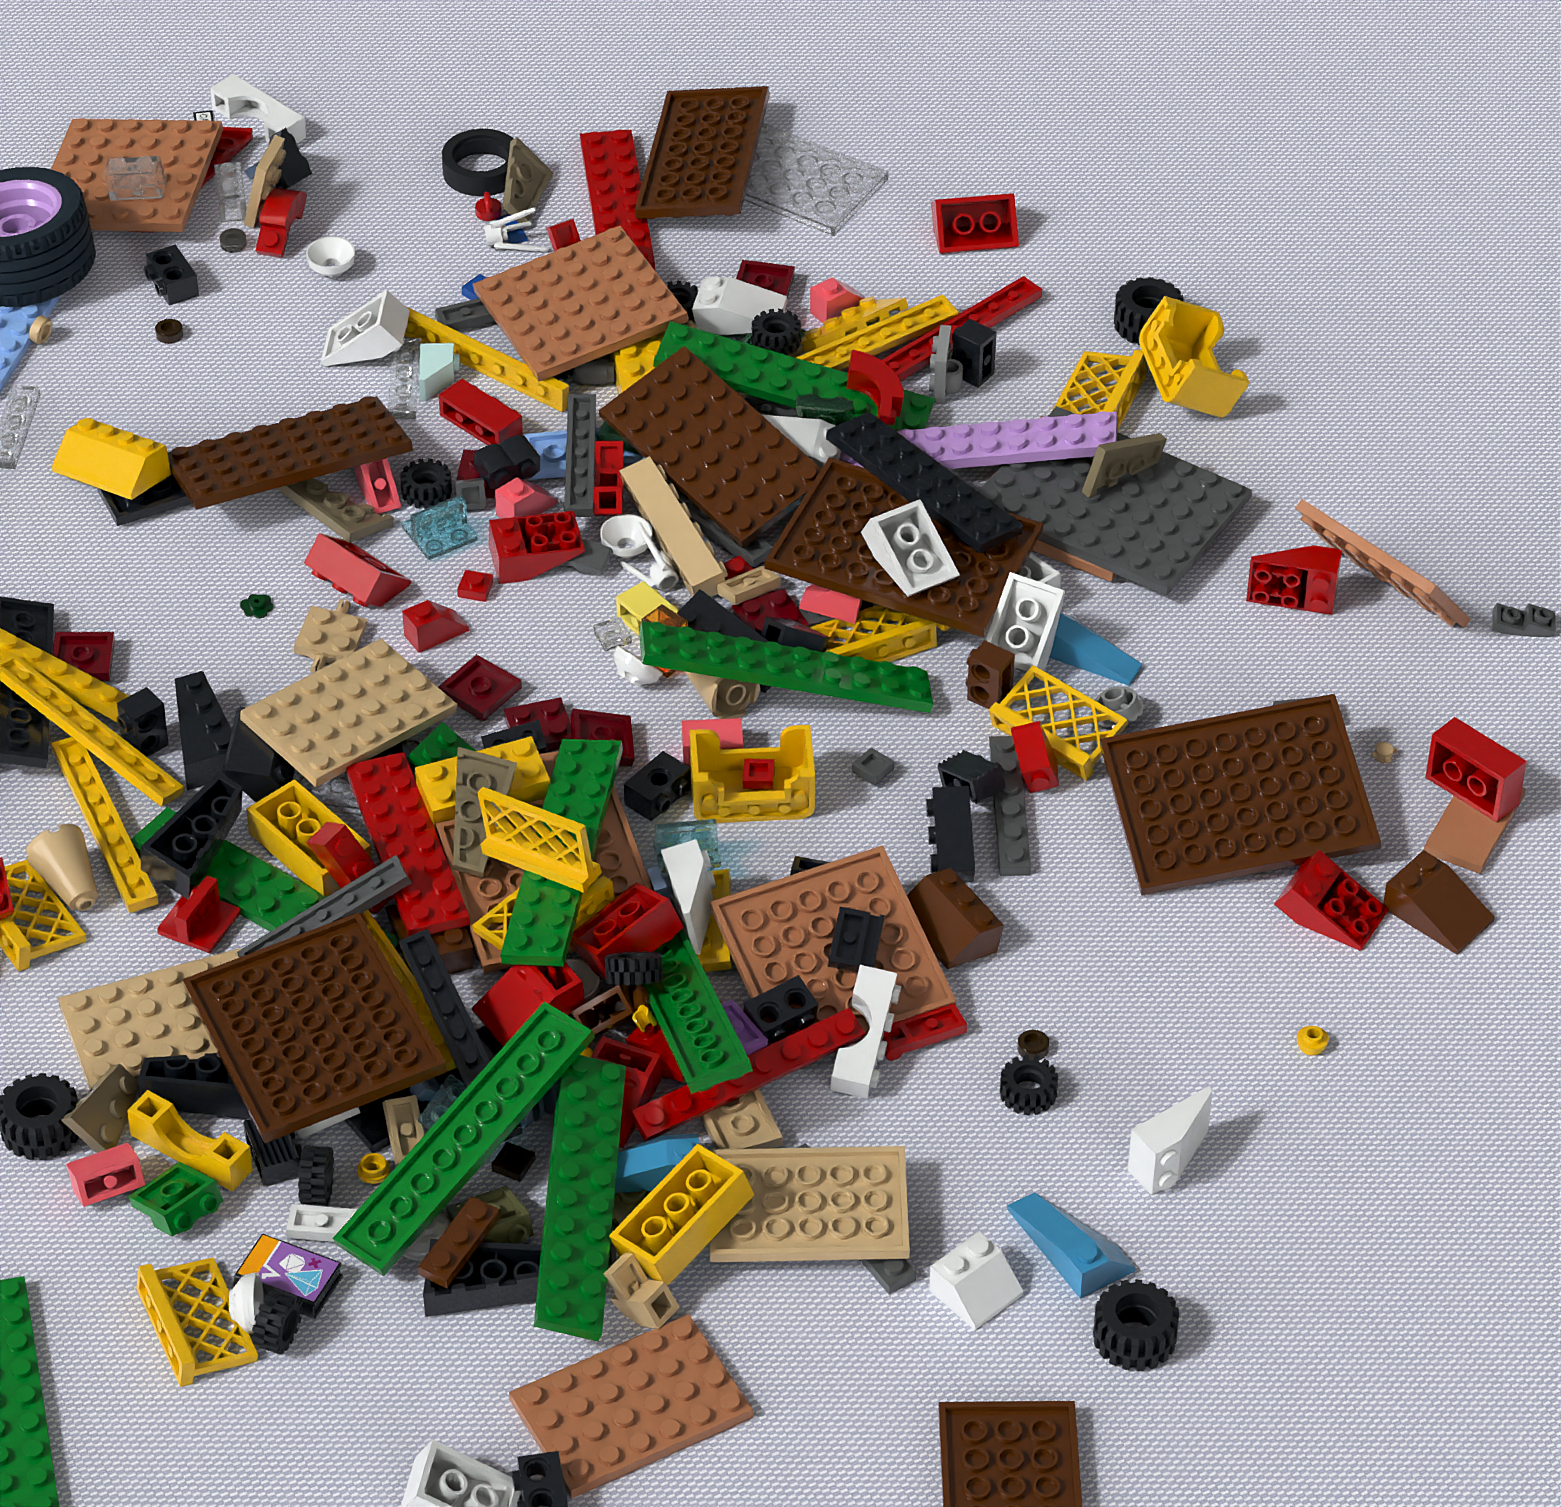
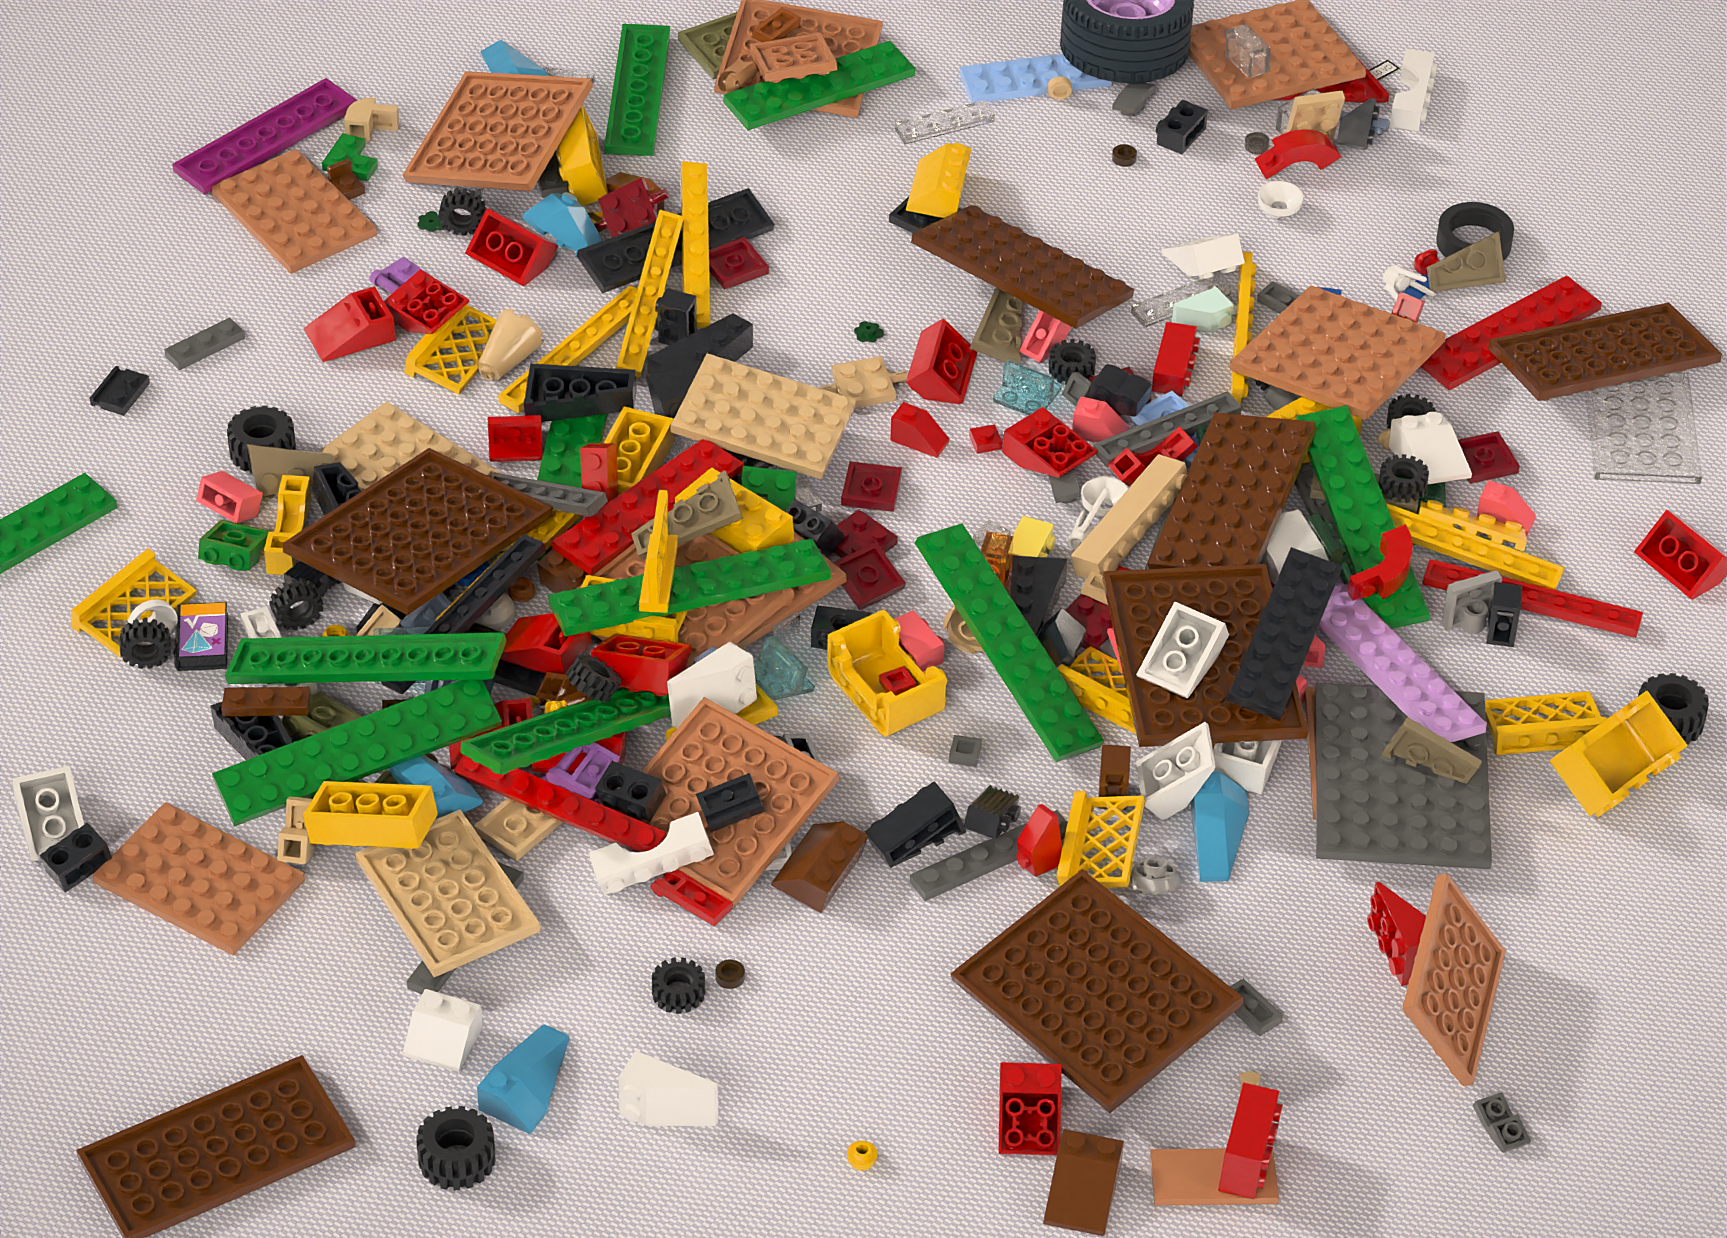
camera: 60 degrees right, 0 degrees up
none -> dark grey slope [1112,83,1156,116]

